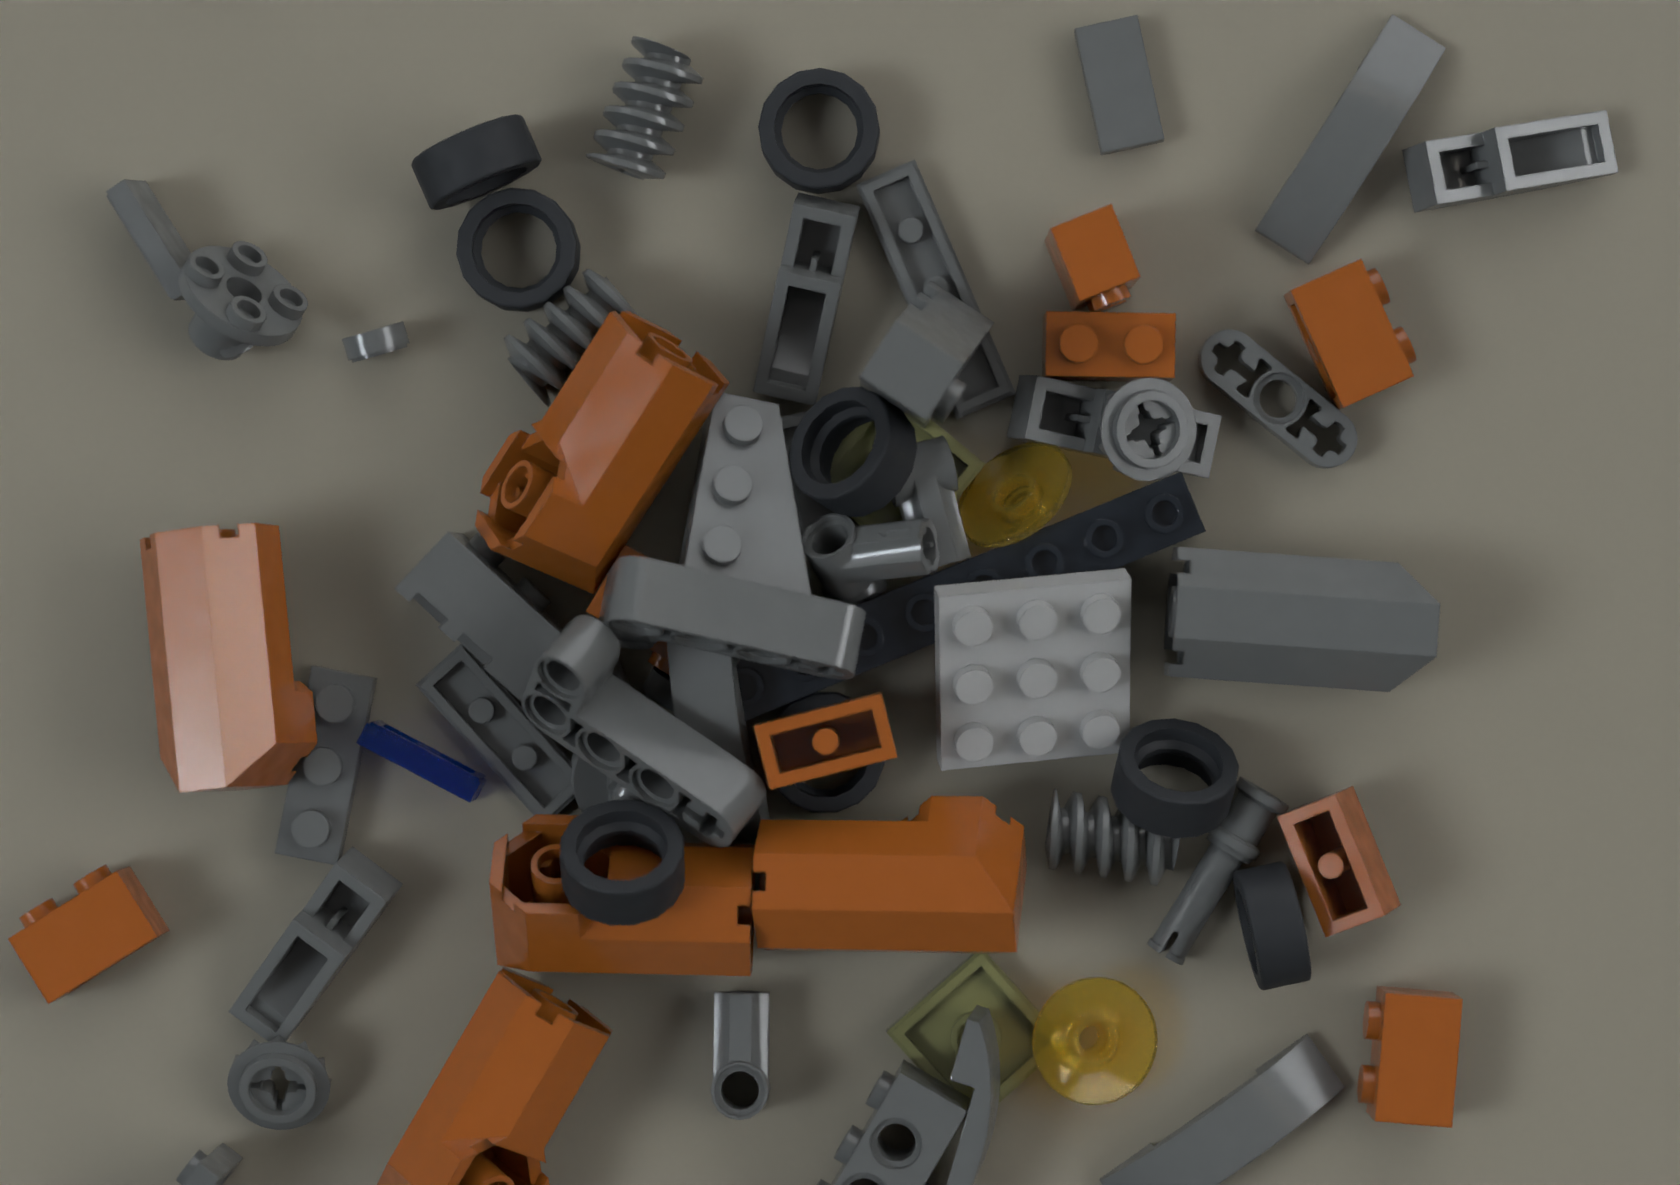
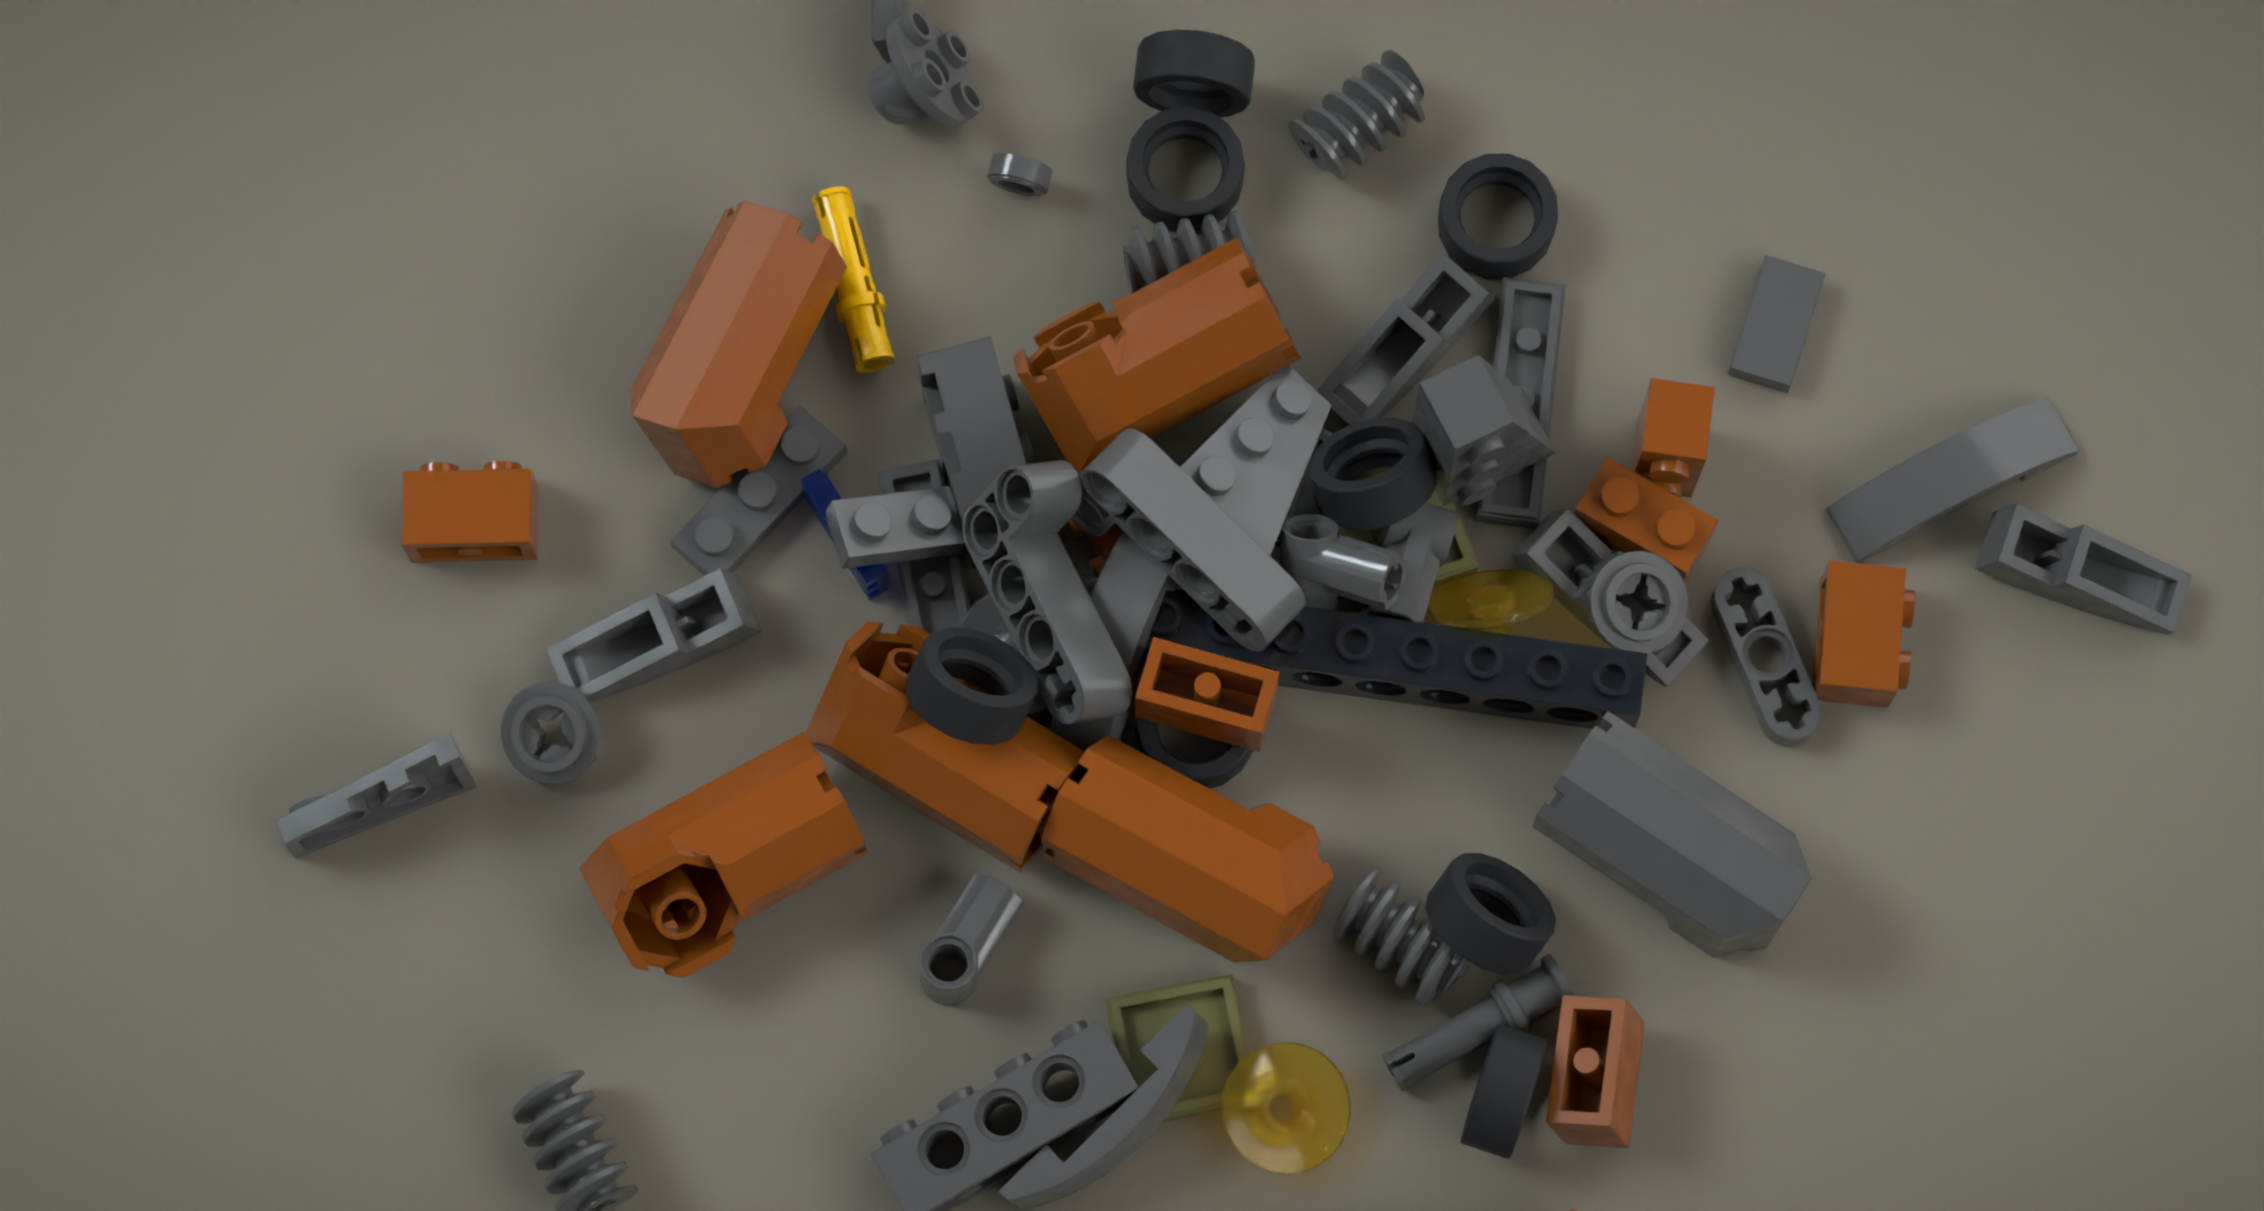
camera: 25 degrees right, 15 degrees down
light grey plate [934,568,1131,771] -> none
none -> yellow pin [812,186,895,373]
none -> dark grey plate [825,486,966,569]

